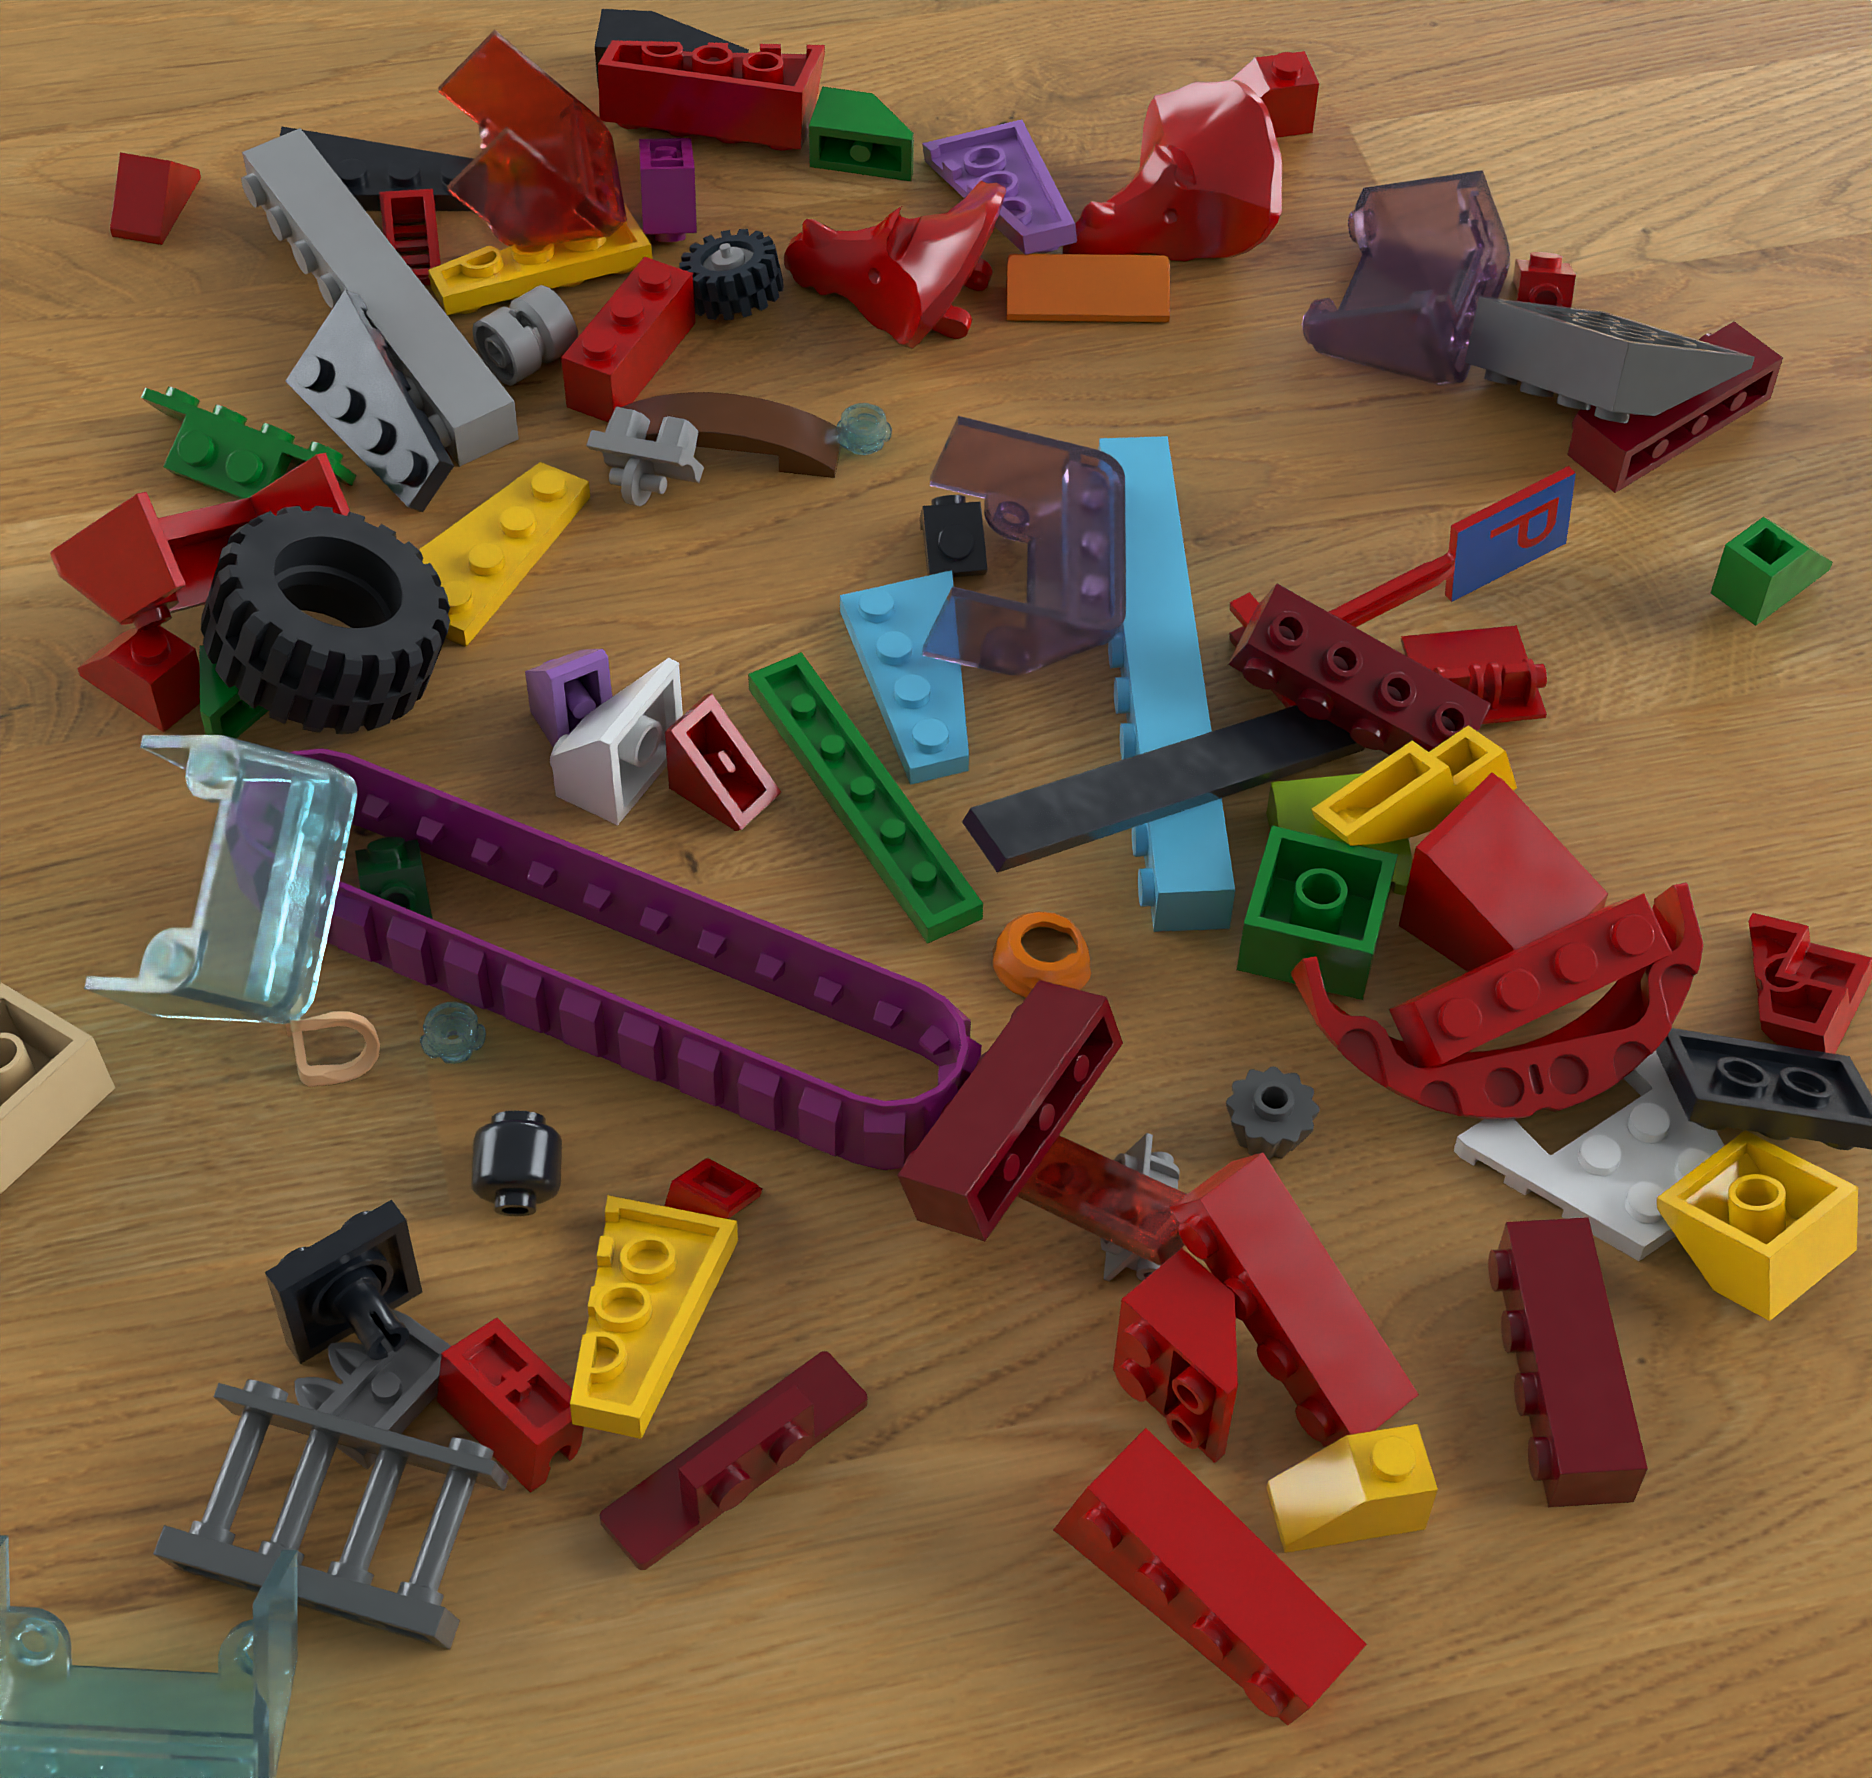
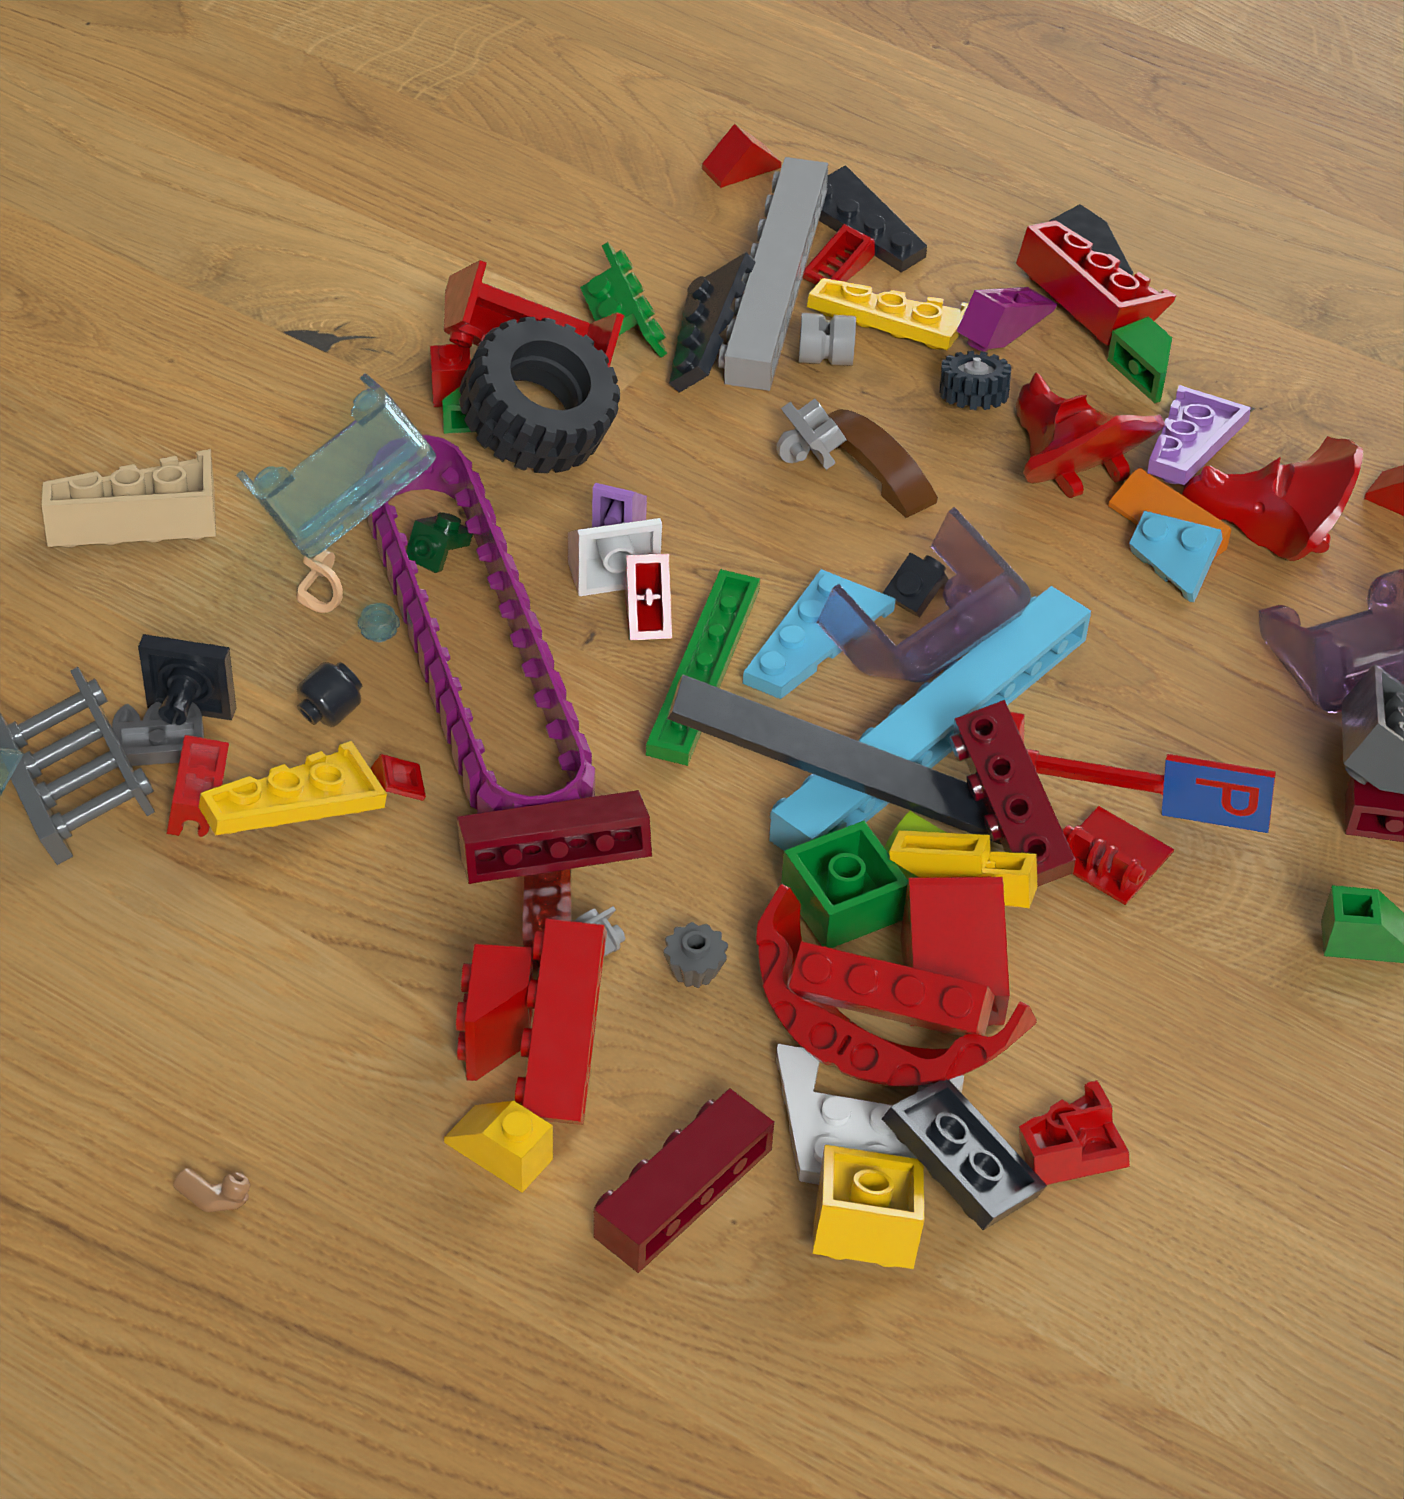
camera: 45 degrees right, 5 degrees down
yellow wing [419,462,591,647] -> none
clear red windscreen [438,29,627,248] -> none
red brick [561,256,696,423] -> none
dark red bracket [599,1351,868,1570] -> none
clear light blue plate [836,403,892,455] -> none
orange piece [993,911,1092,998] -> none
red wedge [1053,1428,1367,1726] -> none
none -> medium azure wing [1129,511,1223,602]

